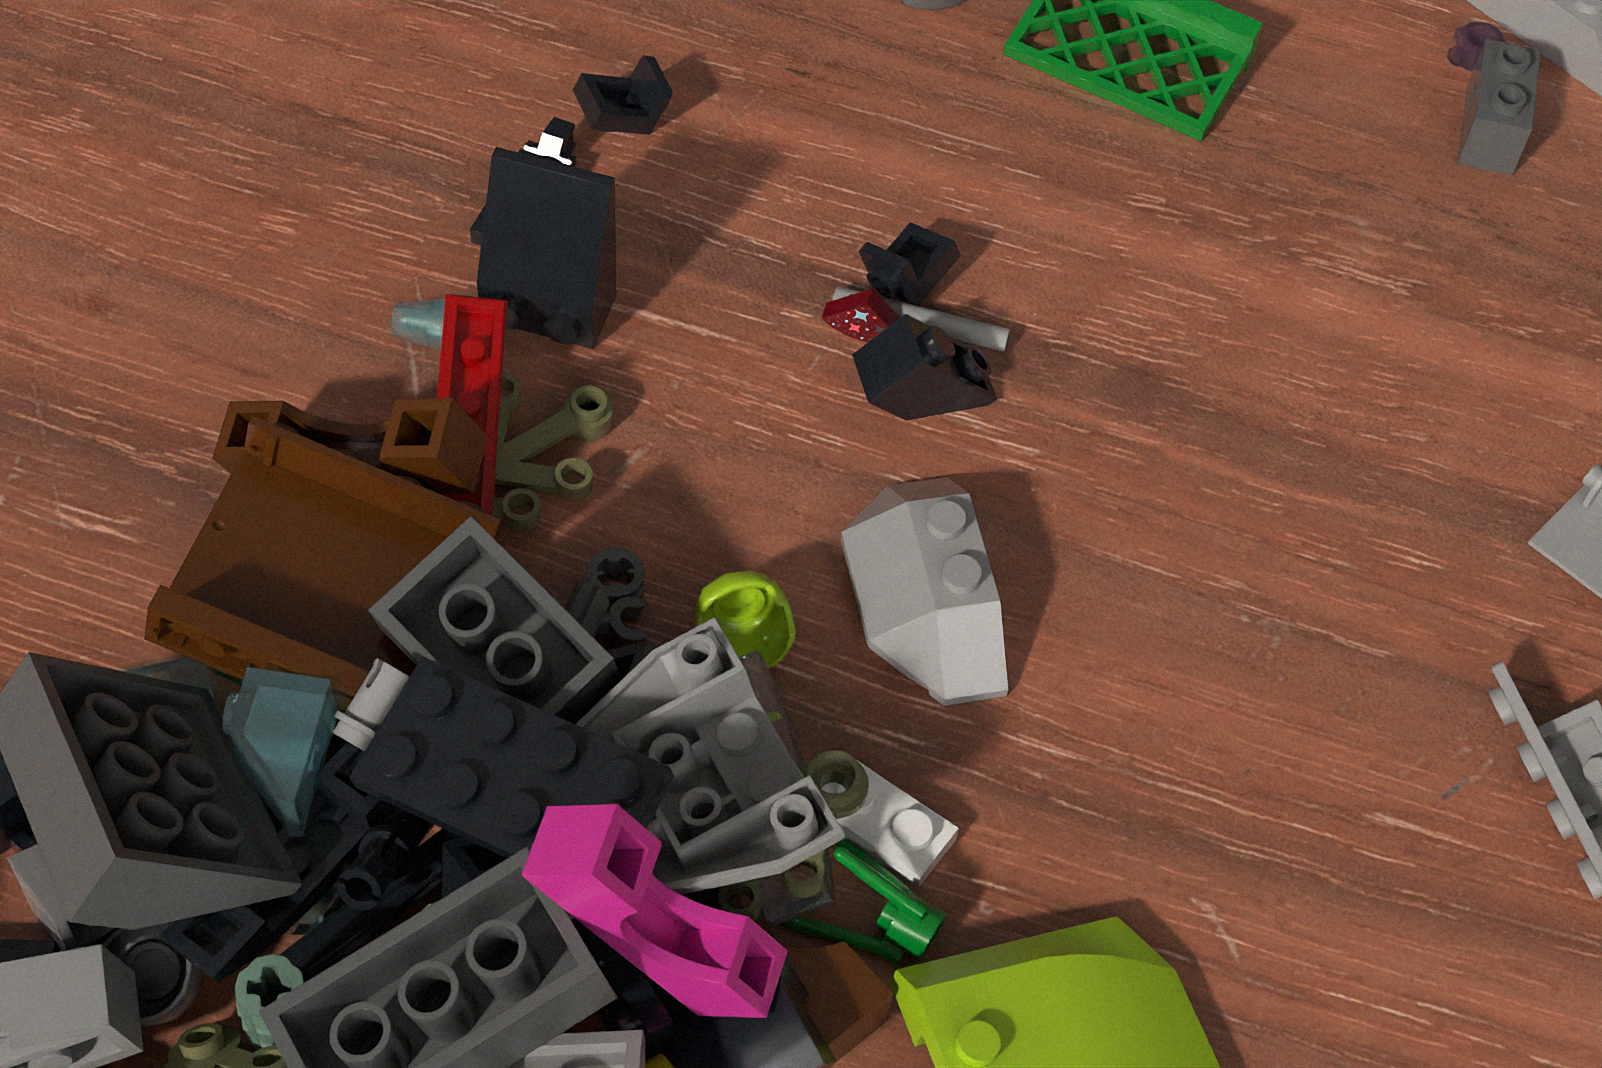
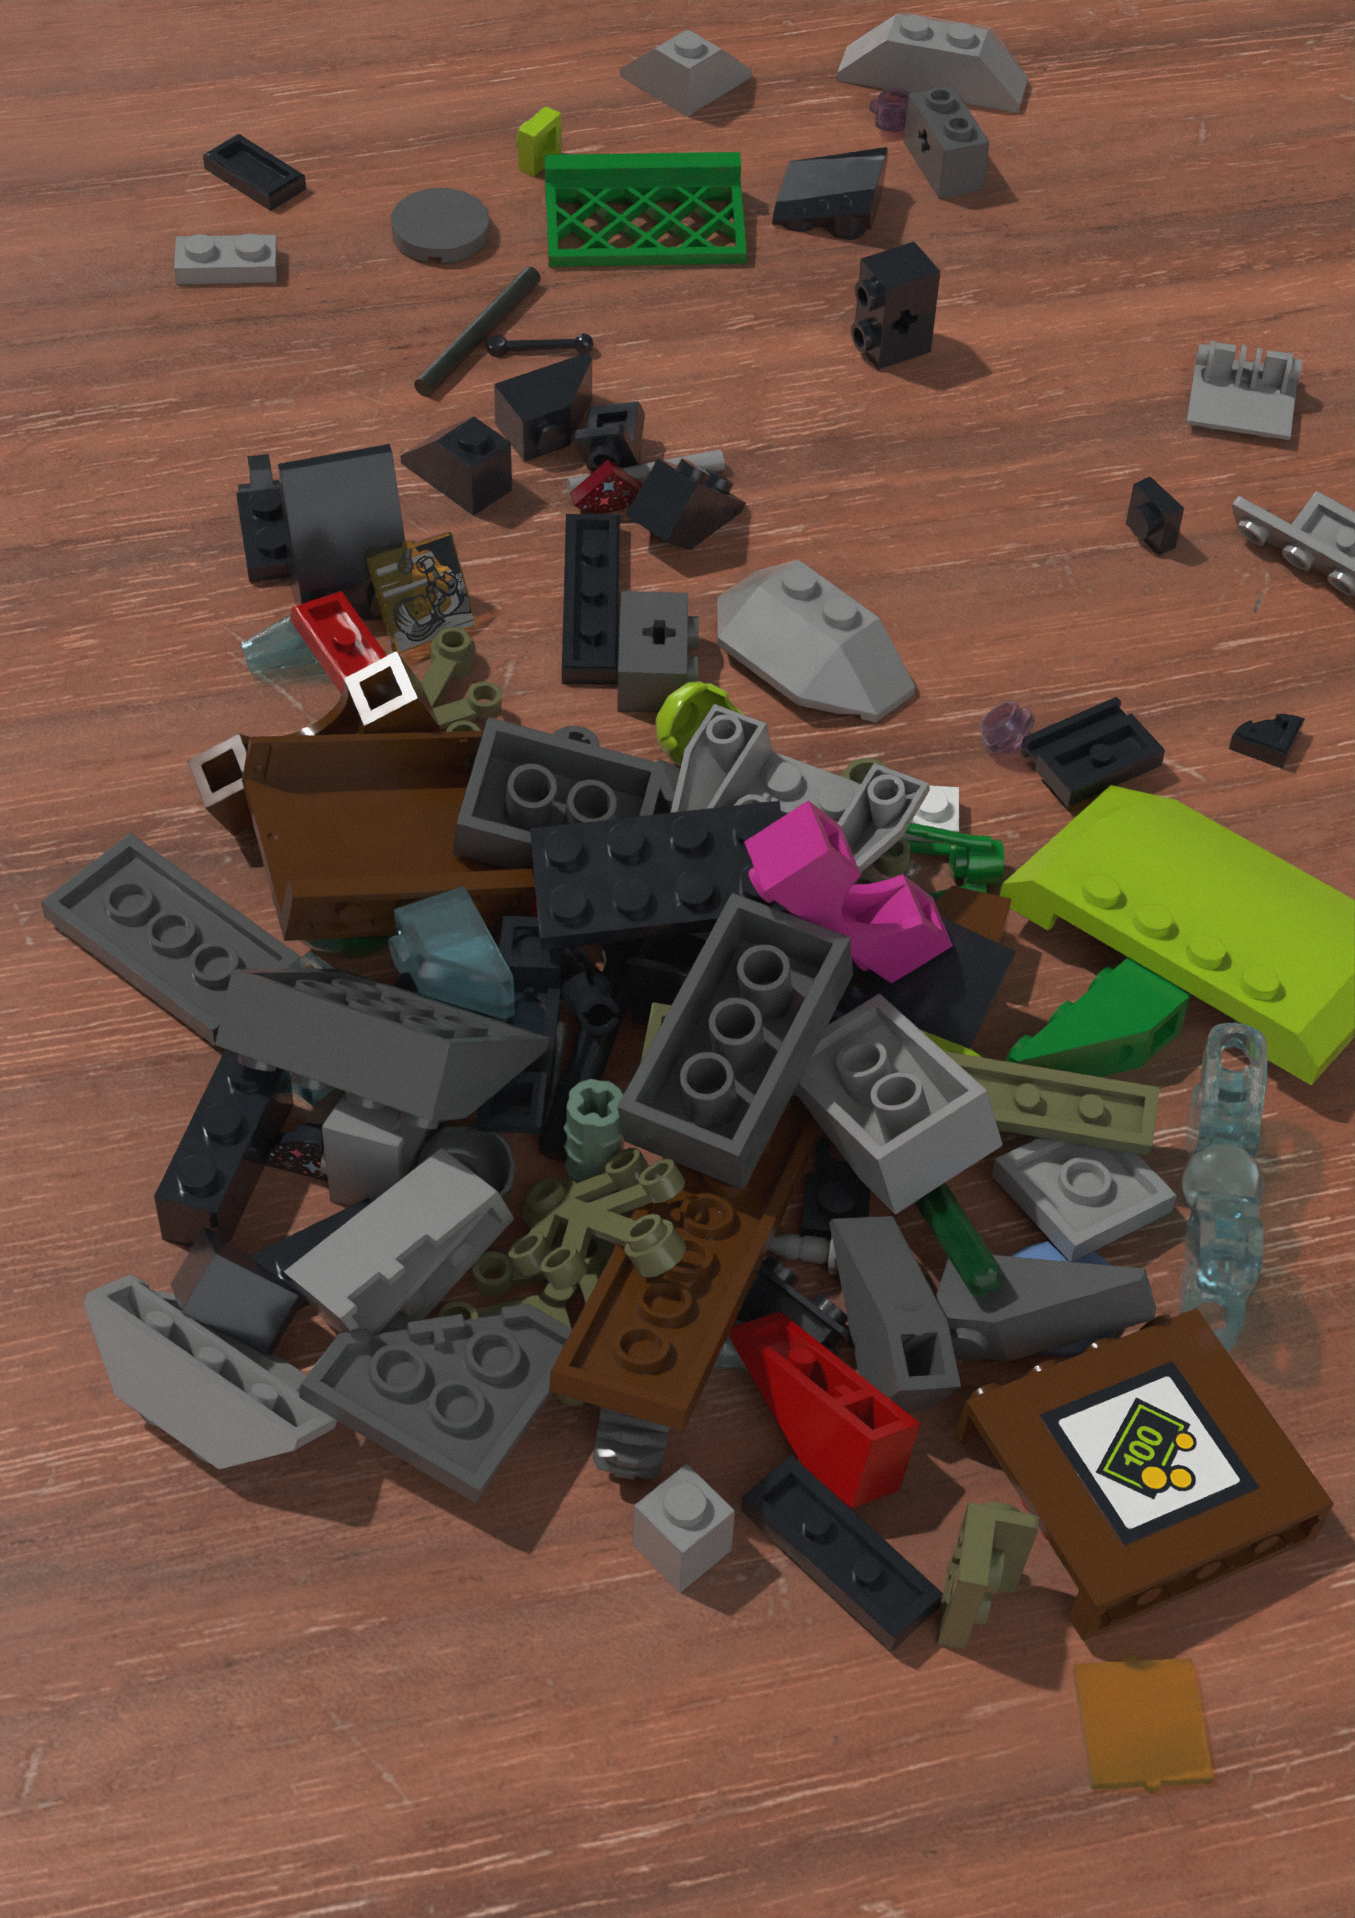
camera: 30 degrees left, 5 degrees down
light grey pin [332,658,409,751] -> none
black bracket [573,55,672,135] -> none
none -> dark grey plate [41,833,303,1045]
none -> piece [366,532,477,654]
none -> black slope [400,416,512,516]
none -> pearl dark grey bar [414,266,541,397]
none -> black hinge [487,333,594,357]
none -> black slope [494,352,592,462]
none -> black tile [562,514,620,685]
none -> dark grey brick [617,591,699,713]
none -> black slope [772,147,888,240]
none -> black brick [851,242,941,370]
none -> plate [979,701,1035,753]
none -> black plate [1020,697,1165,807]
none -> black plate [1126,477,1184,555]
none -> black tile [1229,714,1305,769]

